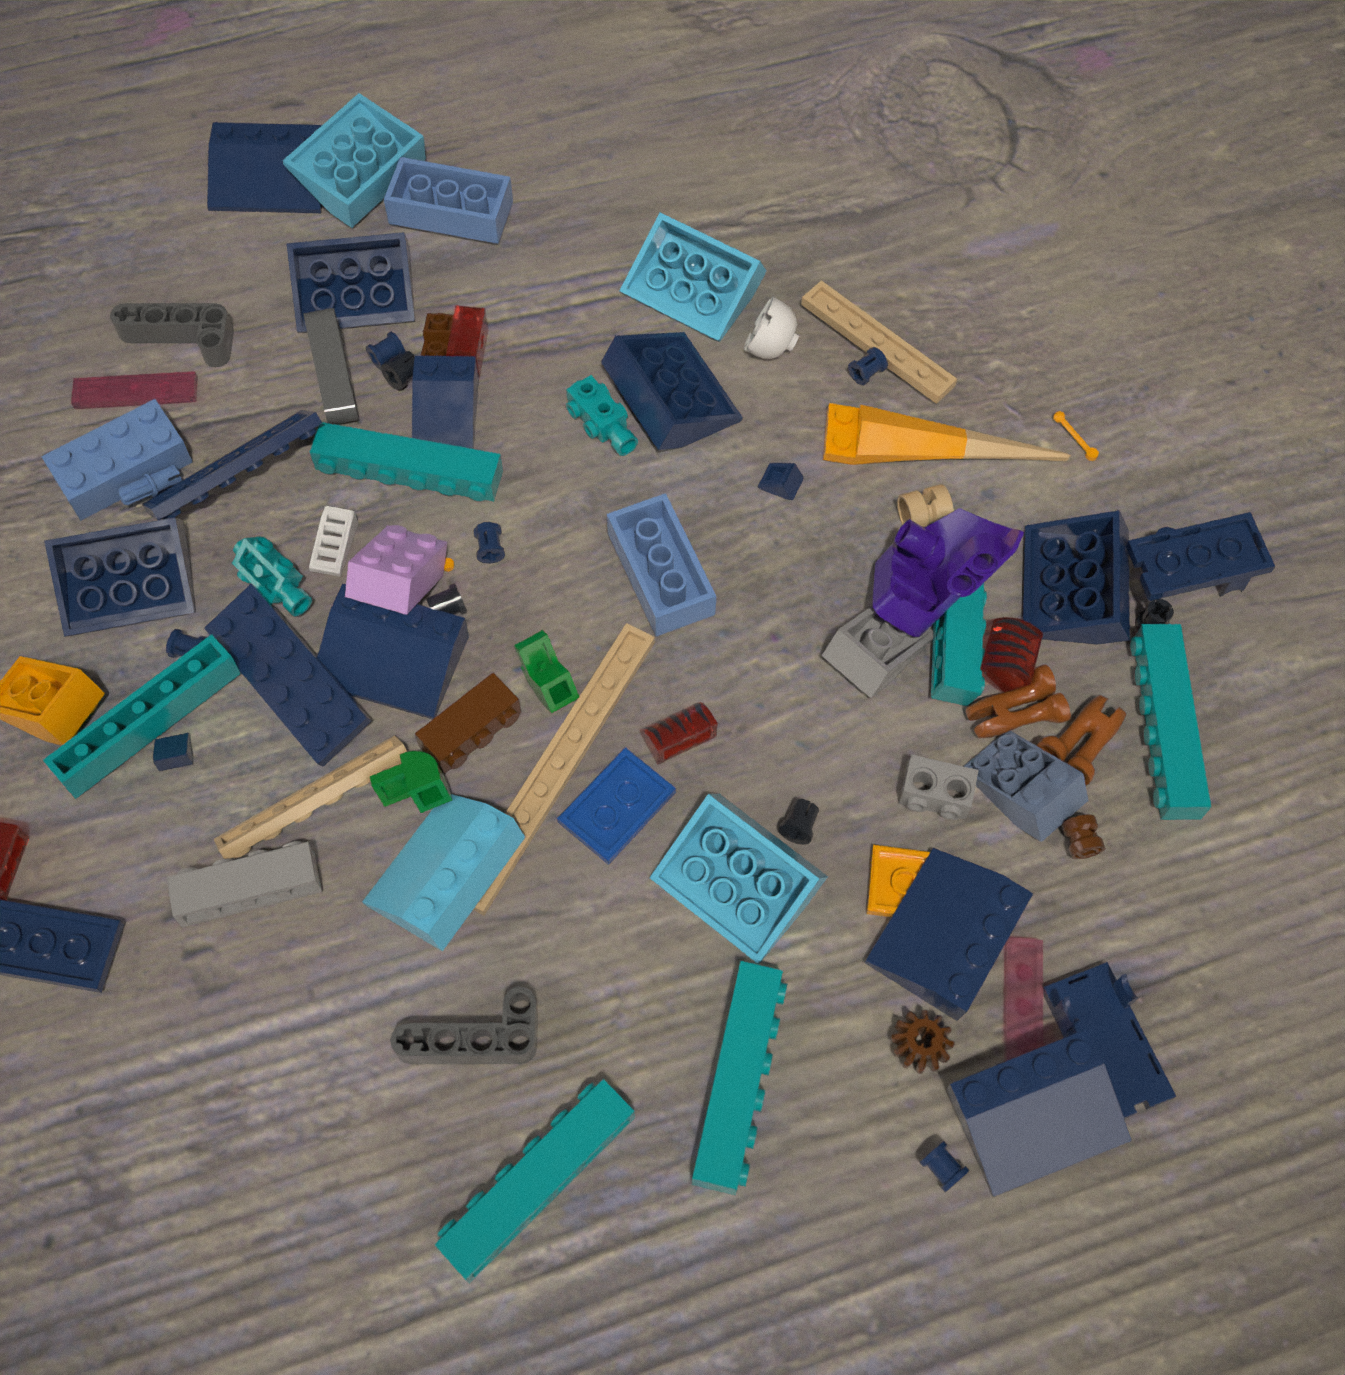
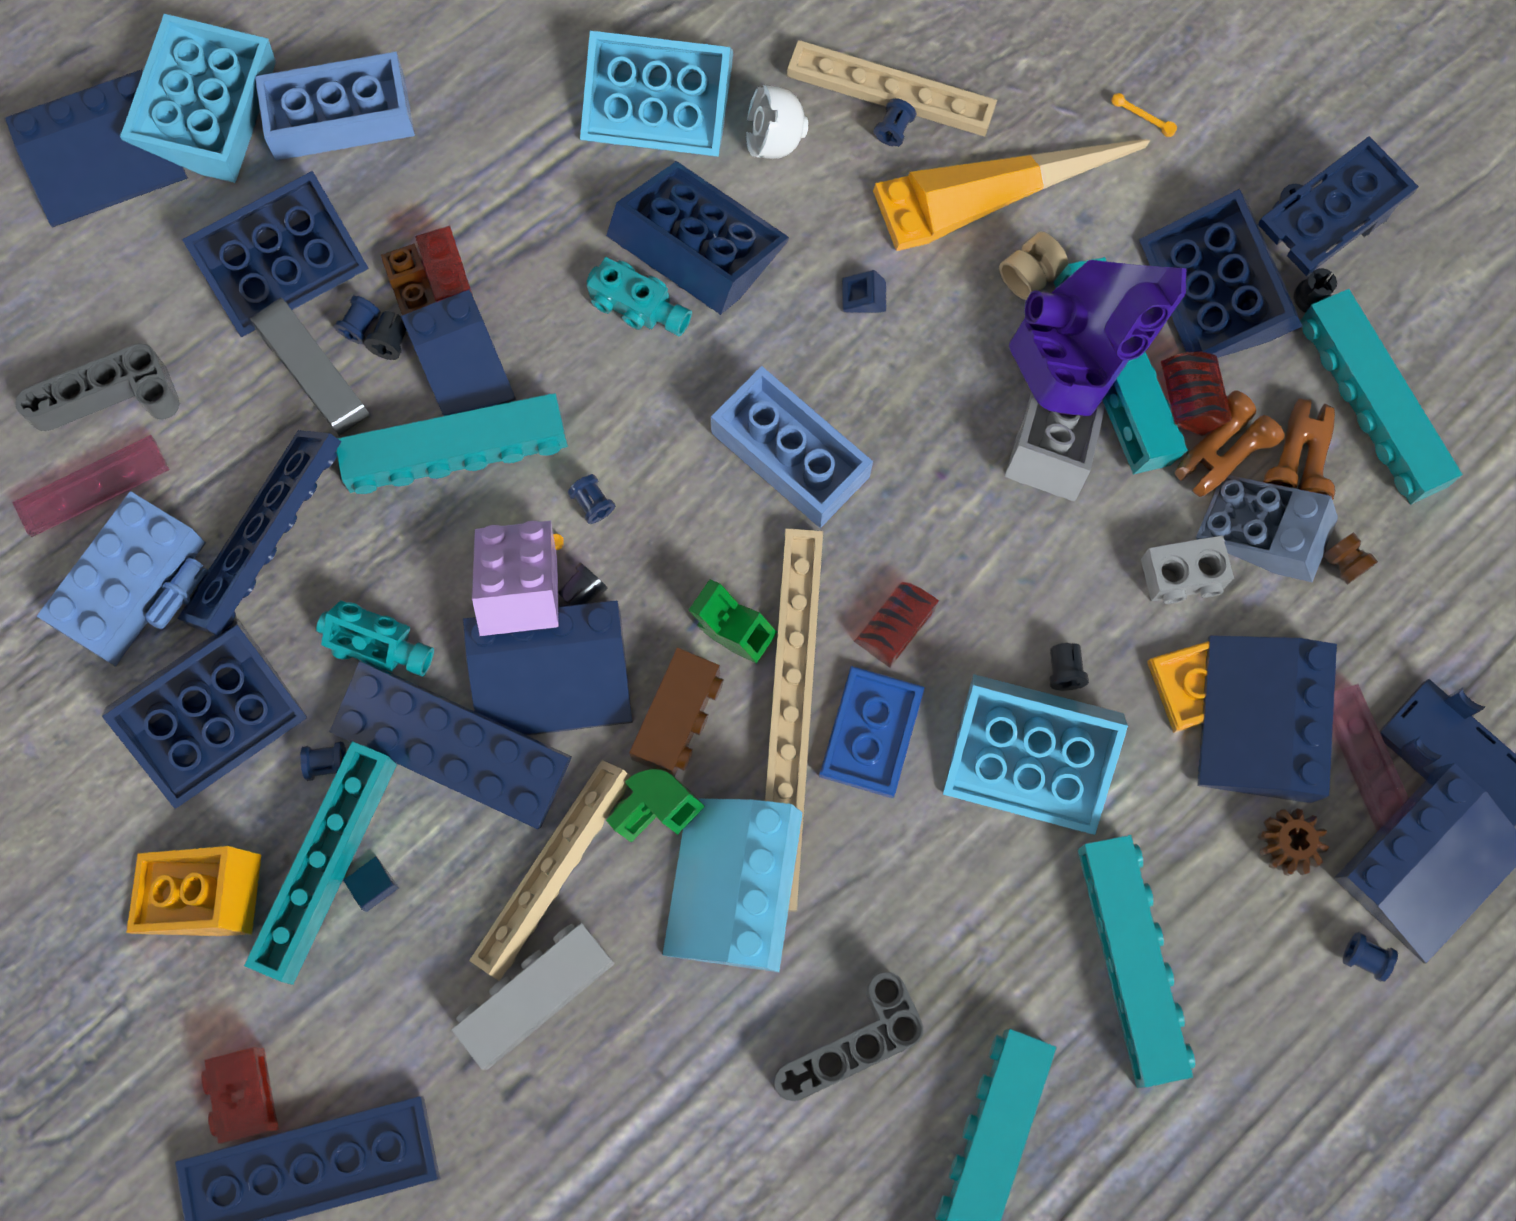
camera: 25 degrees left, 10 degrees up
white slope [309,506,358,577] -> none

